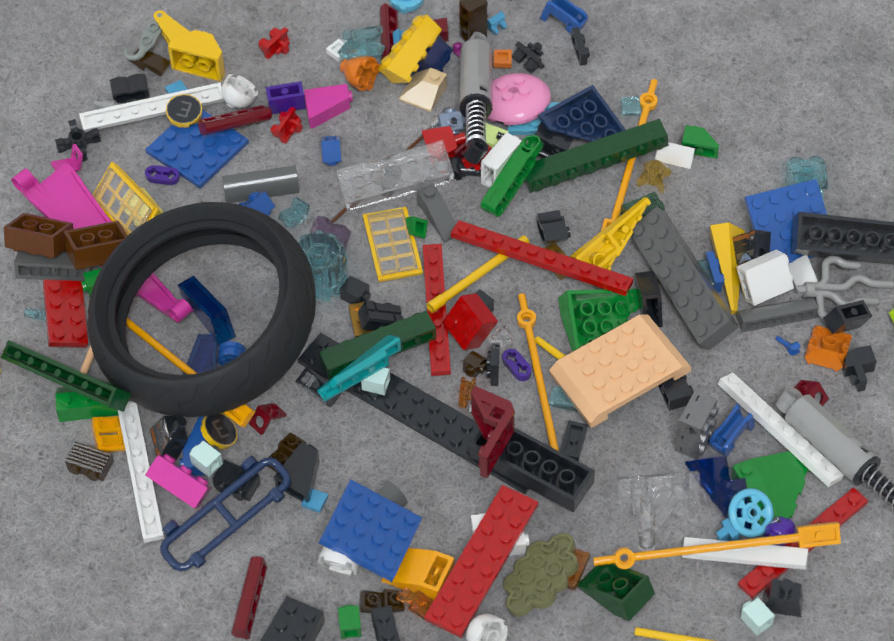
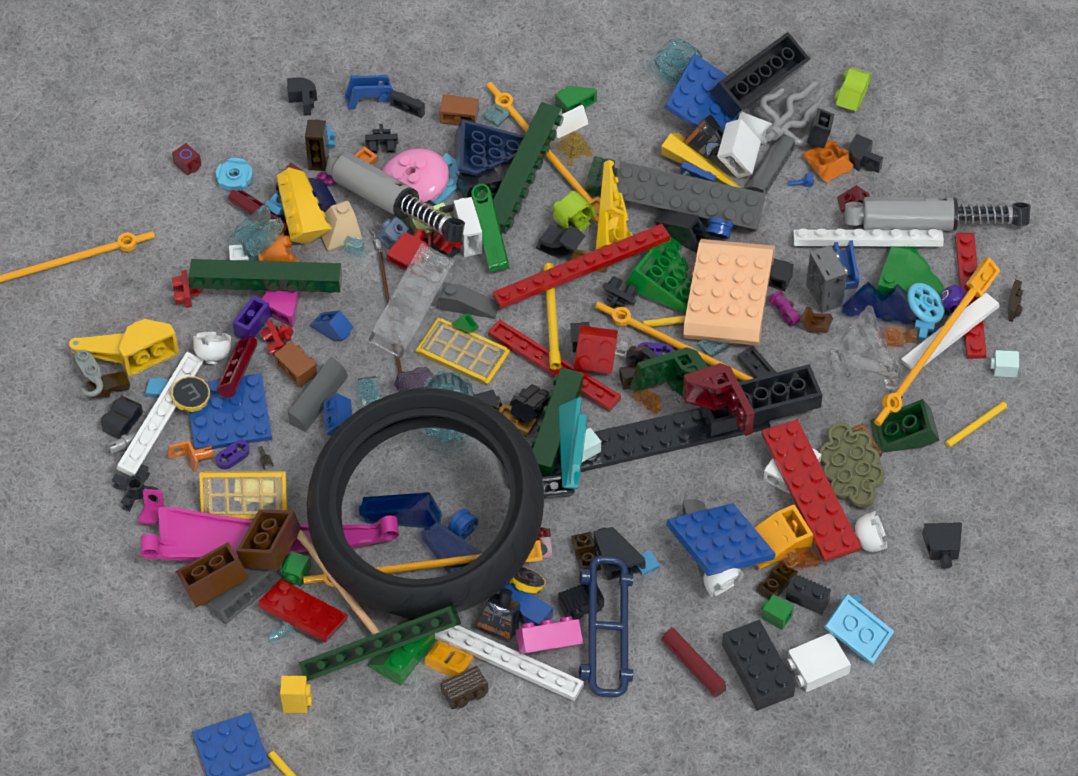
camera: 50 degrees left, 0 degrees up
light aqua brick [189,441,223,477] -> none
black torso [763,579,803,617] -> none
none -> orange bracket [167,441,214,472]
none -> dark green brick [189,259,342,293]
none -> clear smoke hand [258,446,274,470]
none -> dark orange brick [274,341,317,388]
none -> clear light blue plate [344,236,365,258]
none -> dark orange brick [439,94,479,125]
none -> lime brick [553,191,596,232]
none -> black hips [603,276,638,309]
none -> dark green bracket [630,347,708,397]
none -> blue wheel [706,217,733,239]
none -> magenta connector [769,291,800,327]
none -> reddish brown bracket [801,307,833,333]
none -> clear orange plate [884,327,917,348]
none -> dark brown slope [1008,279,1023,322]

